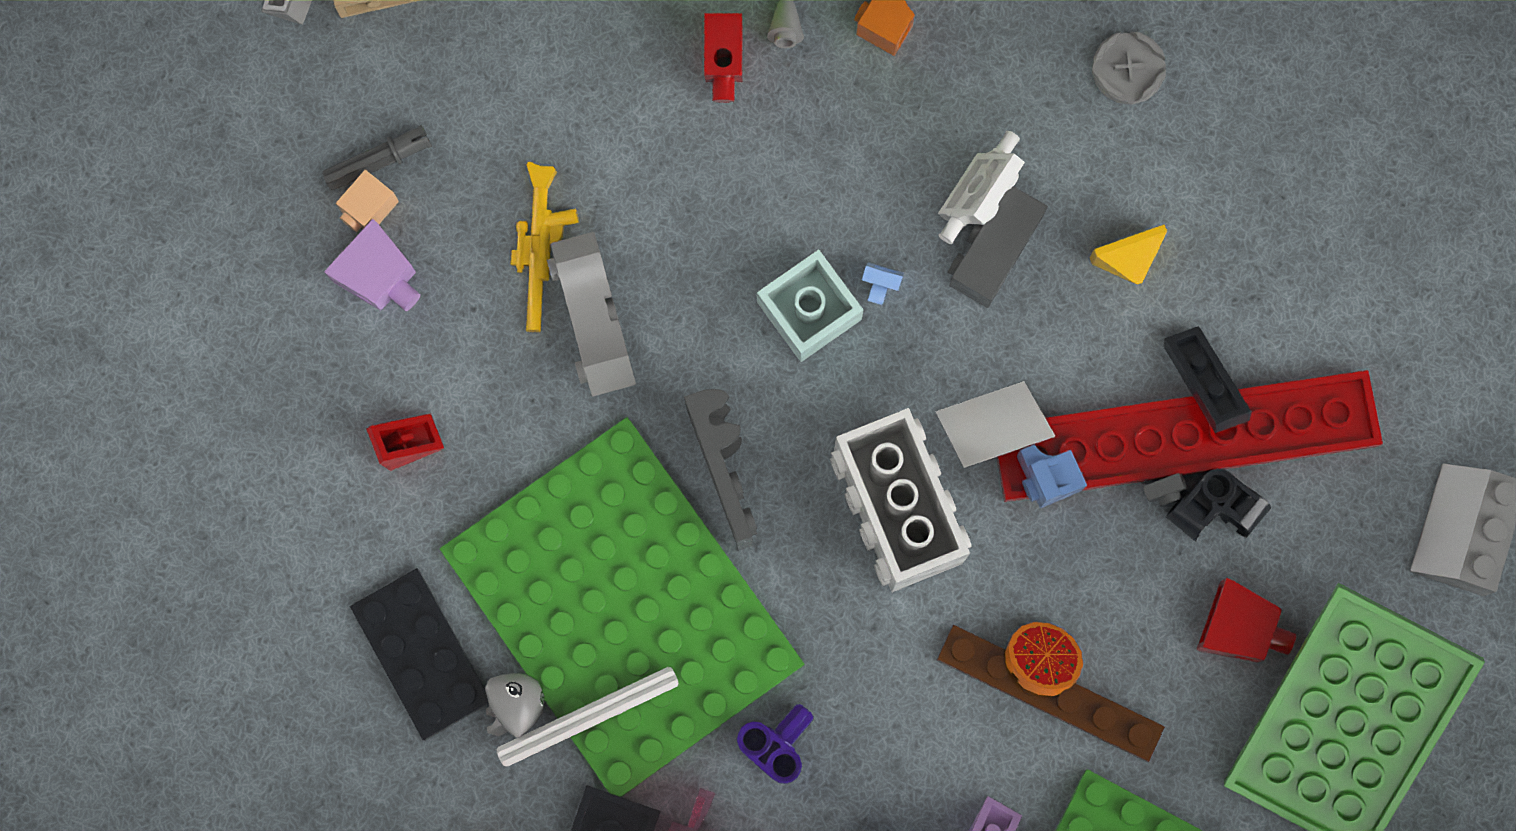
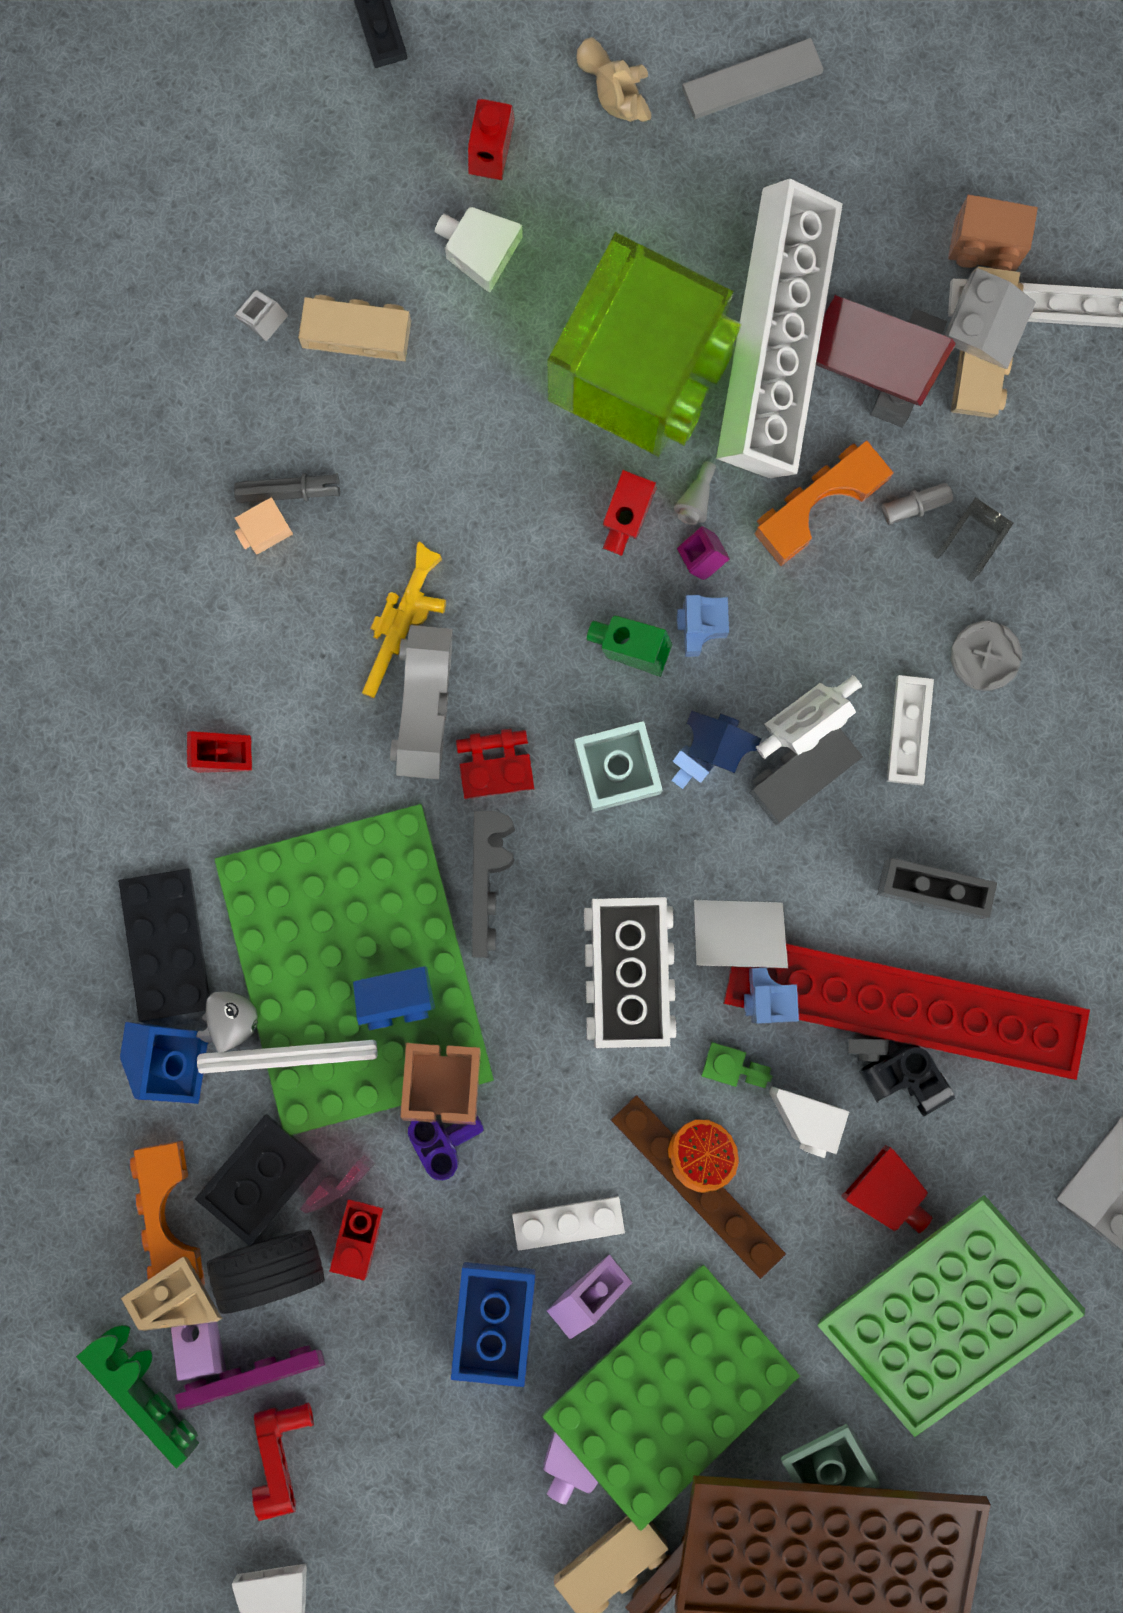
camera: 15 degrees right, 5 degrees up
lavender torso [324,219,420,311] -> none
yellow slope [1090,224,1167,284] -> none
black plate [1164,326,1252,433] -> none
none -> blue slope [120,1022,208,1104]
none -> blue slope [353,966,435,1030]
none -> nougat piece [400,1043,481,1125]
none -> red plate [456,728,535,800]
none -> white plate [512,1196,625,1251]
none -> green torso [587,615,673,677]
none -> magenta slope [677,526,730,580]
none -> medium blue brick [677,595,729,657]
none -> dark blue brick [686,711,762,773]
none -> bright green plate [701,1042,773,1088]
none -> white slope [769,1086,849,1158]
none -> dark grey brick [877,858,997,919]
none -> white plate [886,675,934,786]

